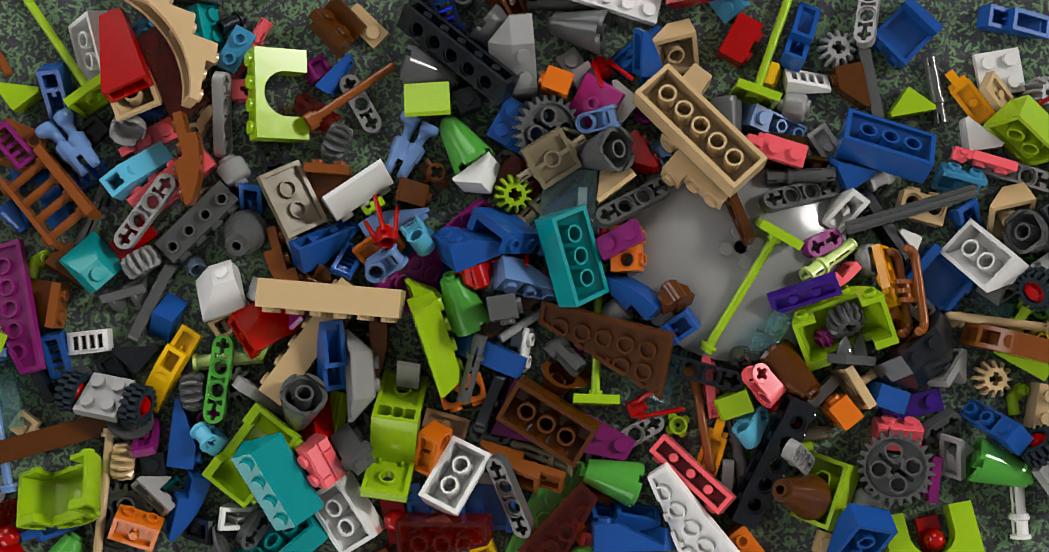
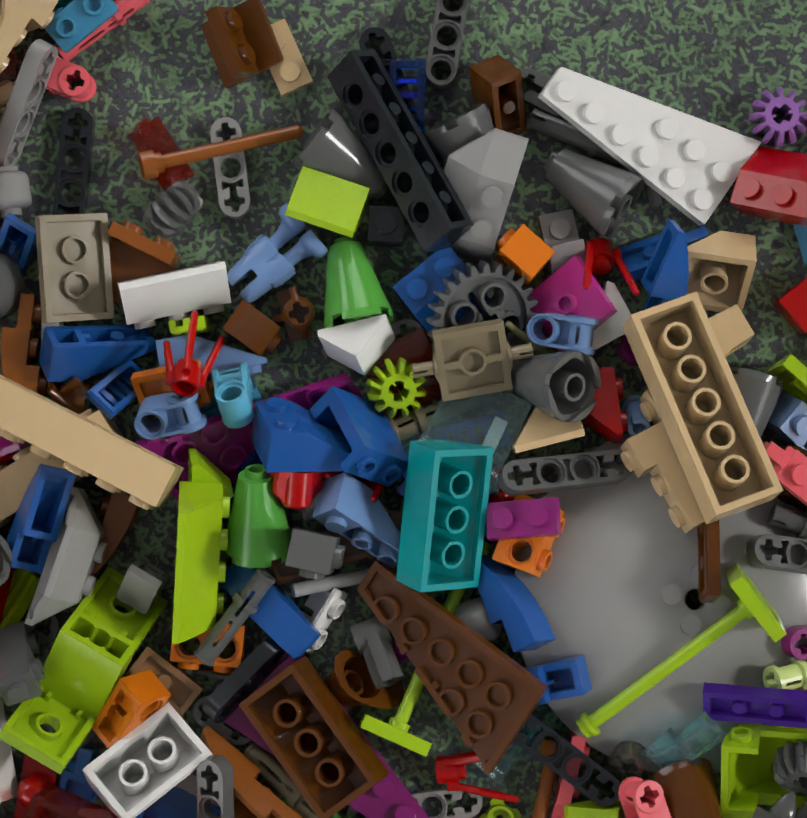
camera: 15 degrees right, 0 degrees up
lime arch [244,46,309,143] -> none
magenta slope [304,55,331,87] -> none
blue slope [315,53,355,98] -> none
reddish brown piece [657,279,695,315] -> none
magenta plate [814,327,835,348] -> none

